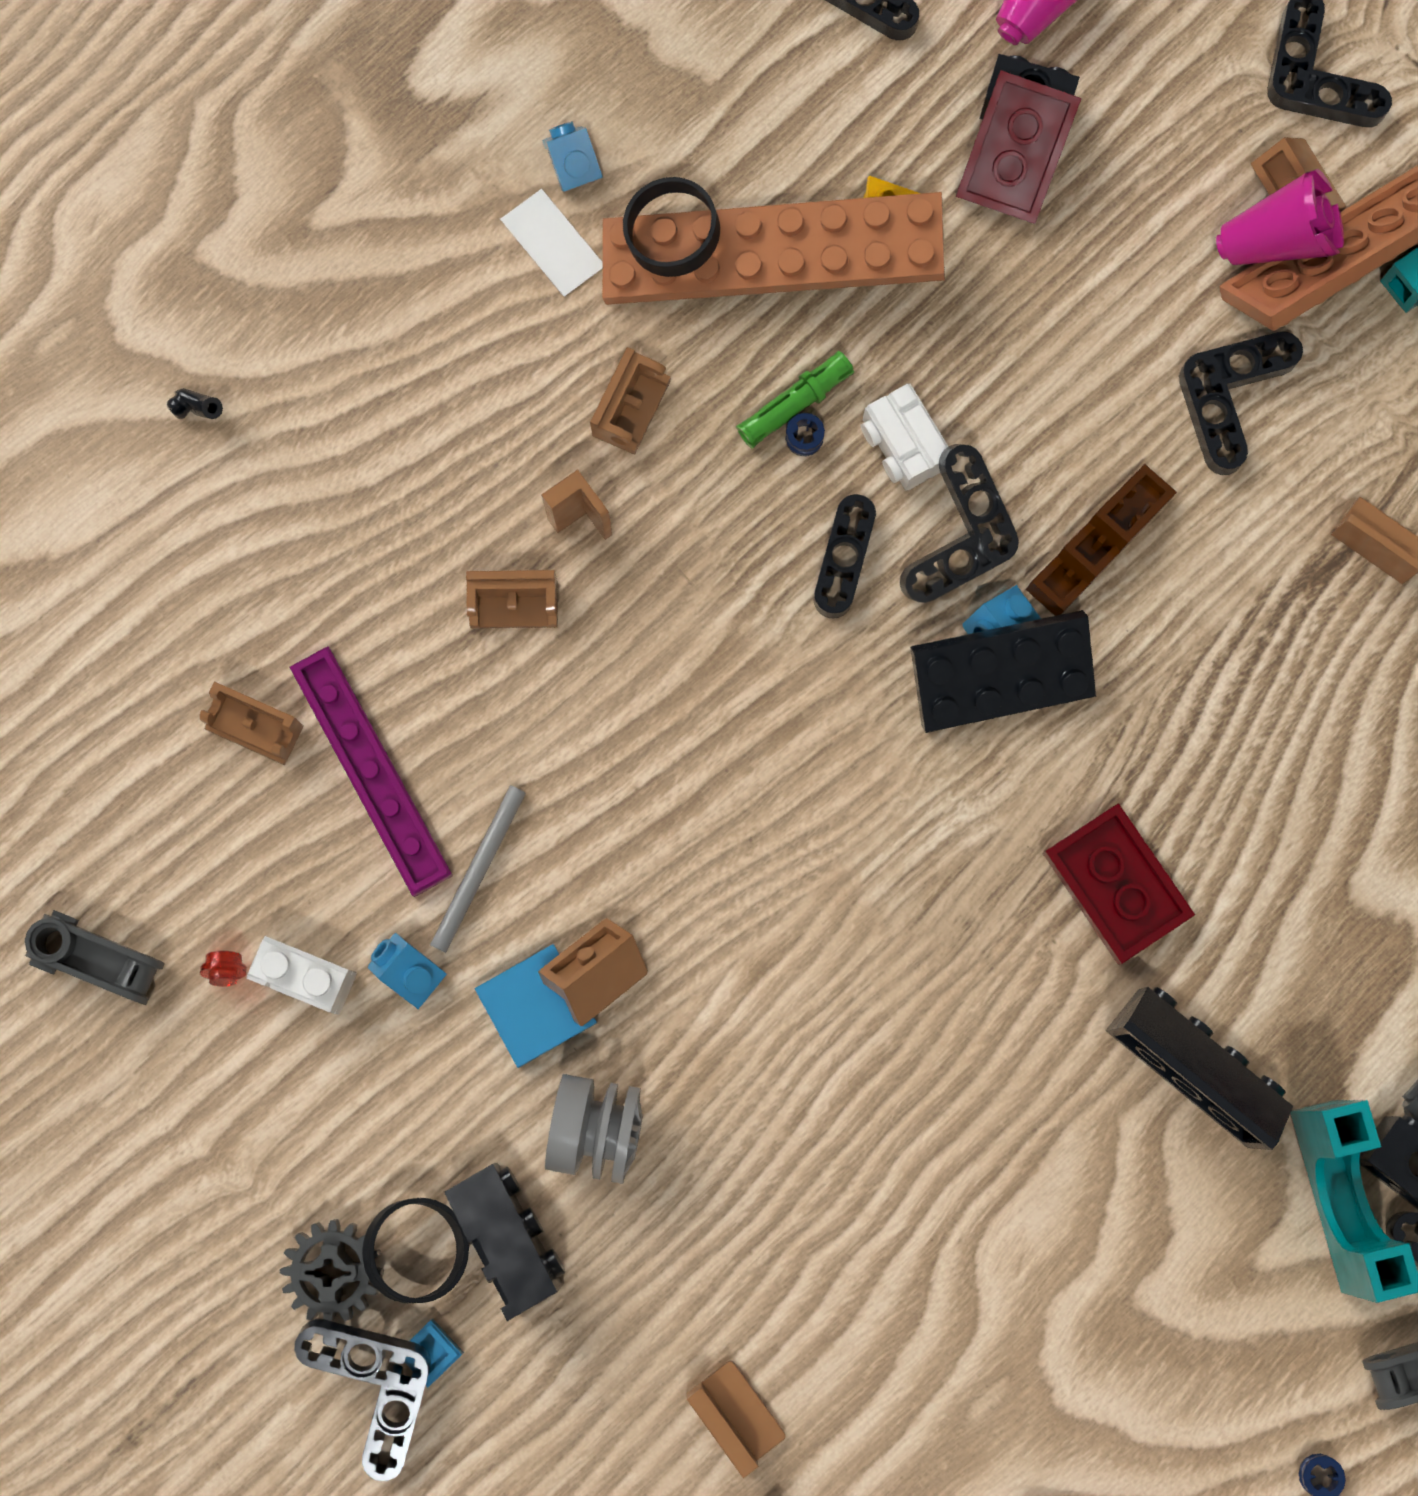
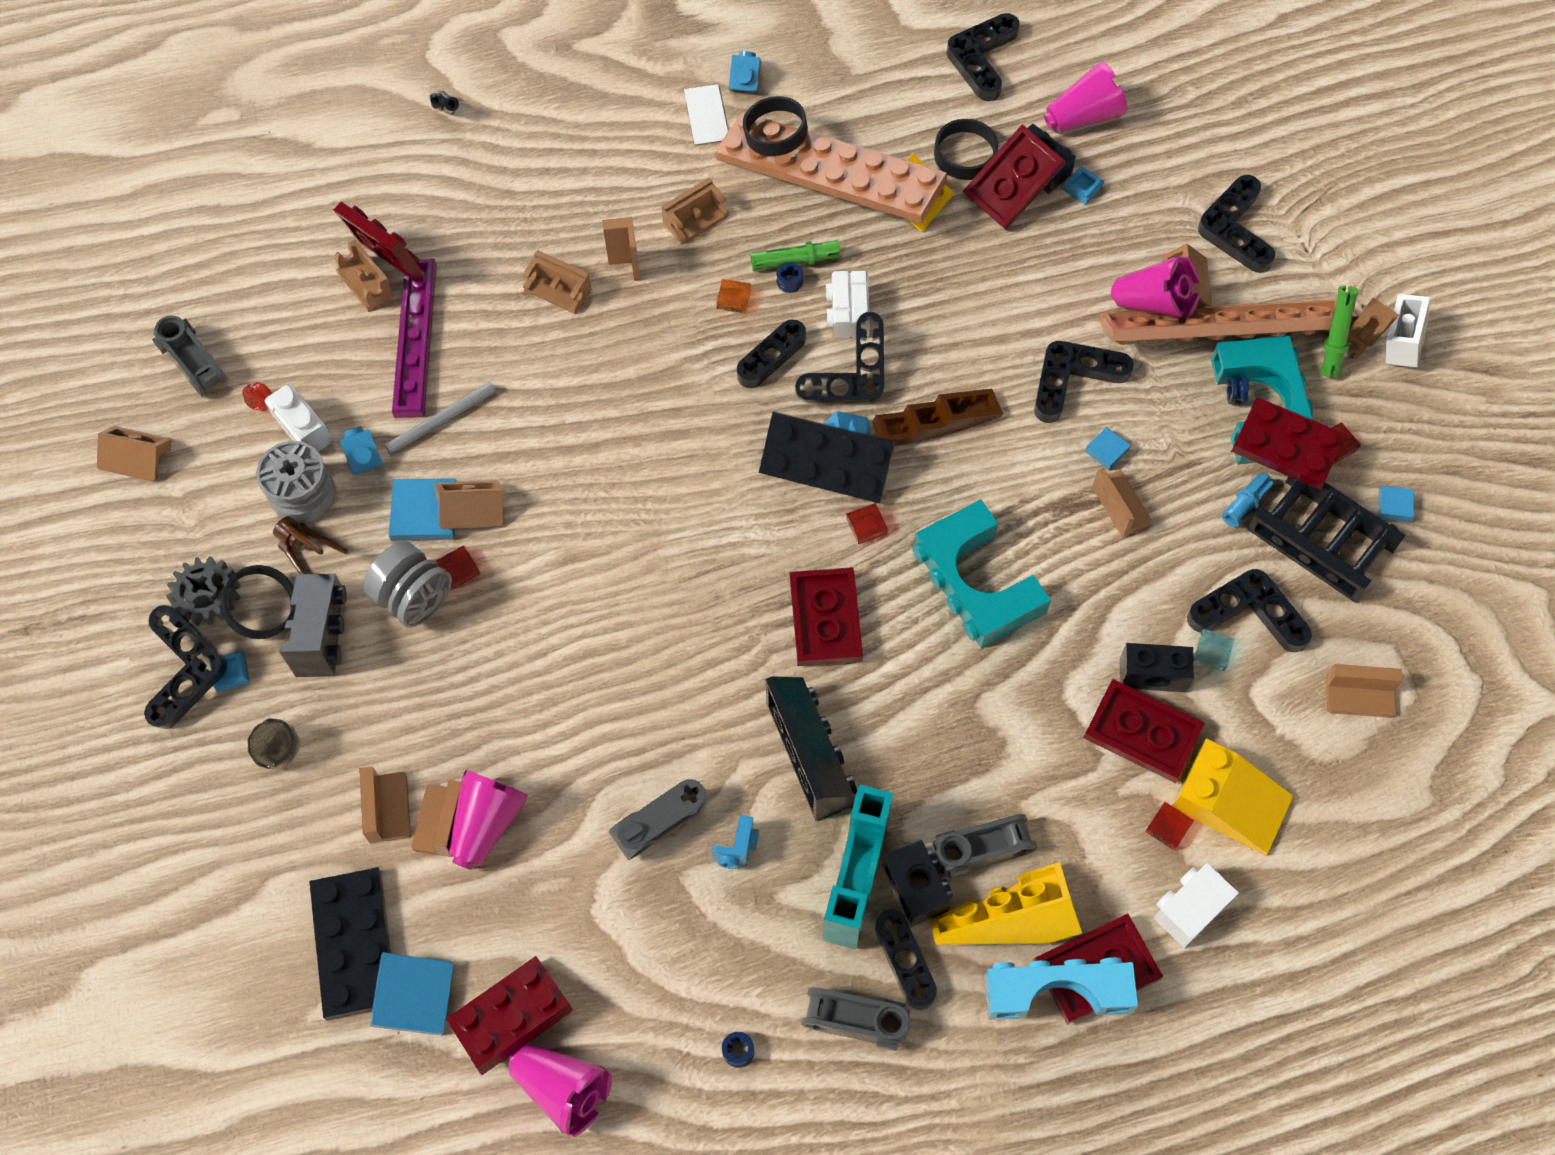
camera: 30 degrees right, 15 degrees down
none -> medium nougat panel [97,426,172,481]
none -> clear smoke hair [248,718,300,769]
none -> light grey wheel [256,441,336,524]
none -> reddish brown plant [273,516,348,574]
none -> dark red plate [333,202,424,282]
none -> medium nougat panel [411,780,461,857]
none -> clear red tile [436,545,480,590]
none -> dark pink cone [448,770,528,870]
none -> dark grey piece [608,779,705,860]
none -> dark azure bracket [712,815,759,869]
none -> clear orange tile [716,279,751,314]
none -> clear red tile [846,503,888,545]
none -> teal arch [912,499,1051,648]
none -> black tyre [934,119,998,180]
none -> dark azure tile [1062,166,1104,205]
none -> dark azure tile [1085,427,1131,470]

